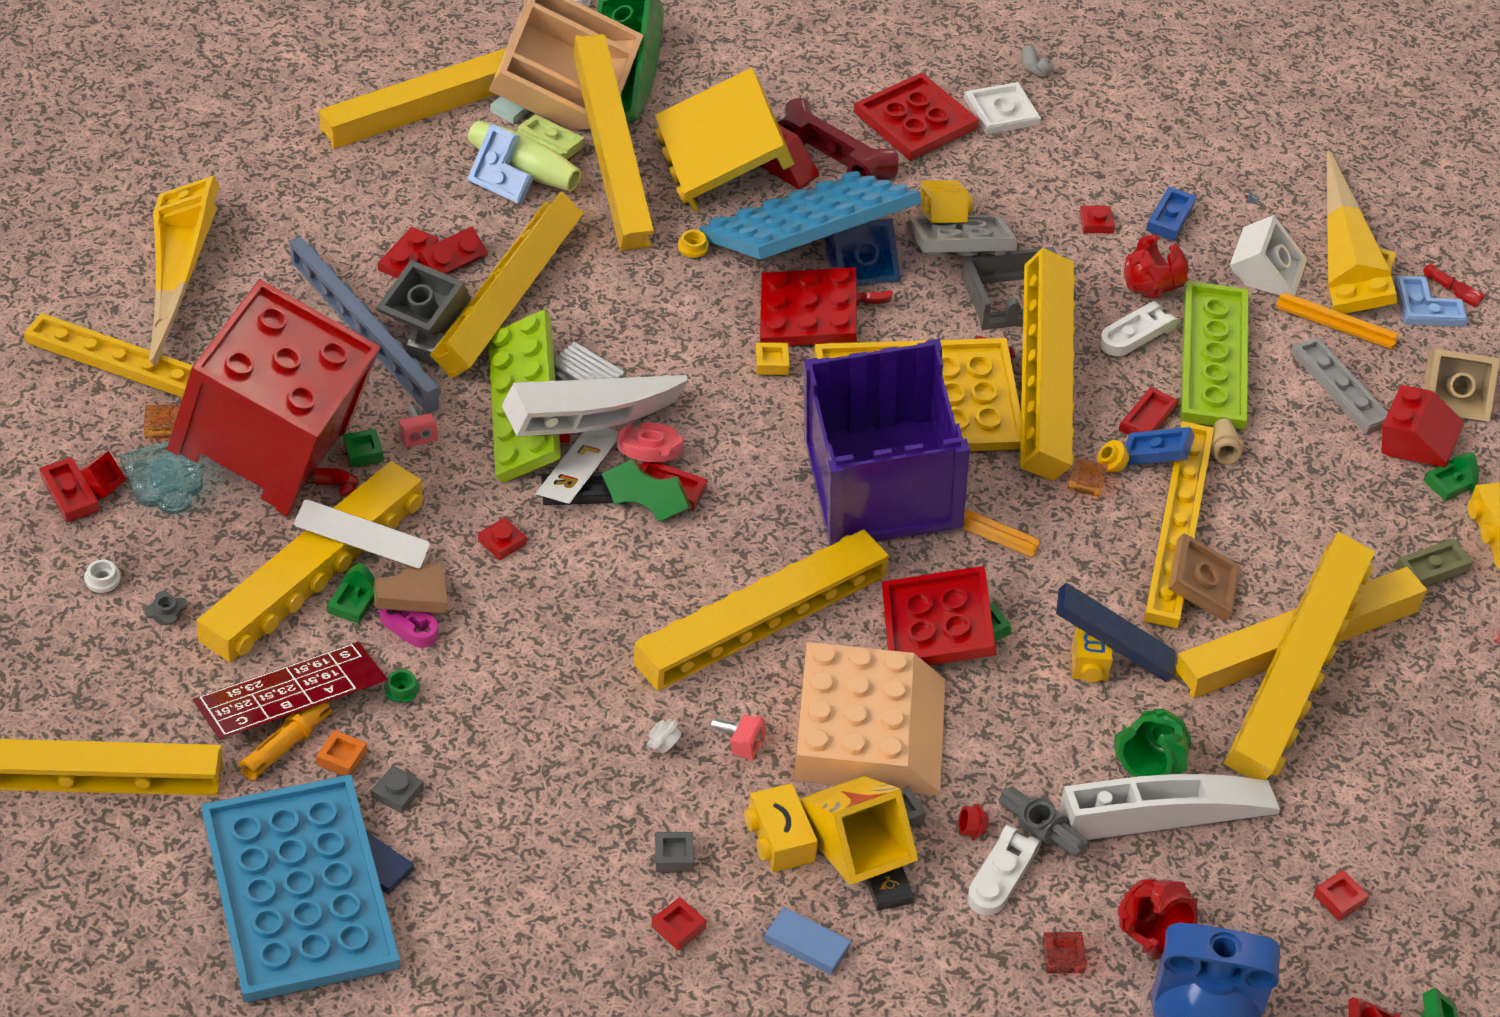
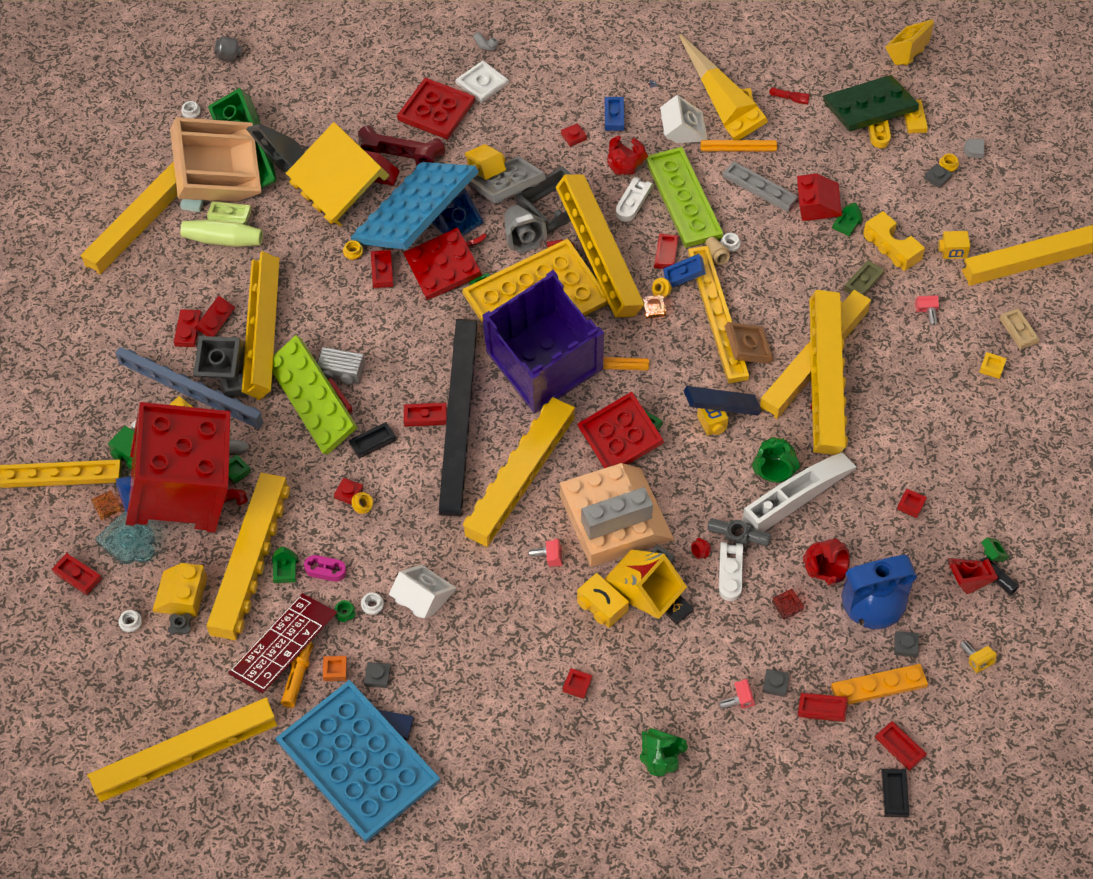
camera: 20 degrees left, 10 degrees up
red plate [80,451,127,500] -> none
yellow plate [149,175,220,367] -> none
white sticker [294,499,430,568] -> none
medium nougat tile [373,562,448,614] -> none
coral piece [399,404,438,448] -> none
light blue tile [467,124,534,204] -> none
white slope [502,375,688,436] -> none
white sticker [535,428,619,504] -> none
yellow tile [573,34,654,252] -> none
green tile [602,459,692,522] -> none
coral tile [616,422,684,462] -> none
white plate [647,719,682,754] -> none
dark grey plate [655,832,694,872] -> none
yellow plate [755,343,790,375] -> none
medium blue tile [764,907,851,975] -> none
light blue tile [1394,276,1468,327] -> none
tan slope [1424,349,1500,422] -> none
none -> yellow slope [152,563,207,617]
none -> light grey arm [229,440,248,454]
none -> dark grey slope [246,124,305,172]
none -> yellow plate [351,492,373,514]
none -> white plate [361,592,384,615]
none -> red plate [371,250,393,288]
none -> white slope [389,565,457,618]
none -> black beam [439,319,477,517]
none -> light grey cone [505,205,547,254]
none -> light grey brick [581,487,653,540]
none -> white plate [720,233,741,252]

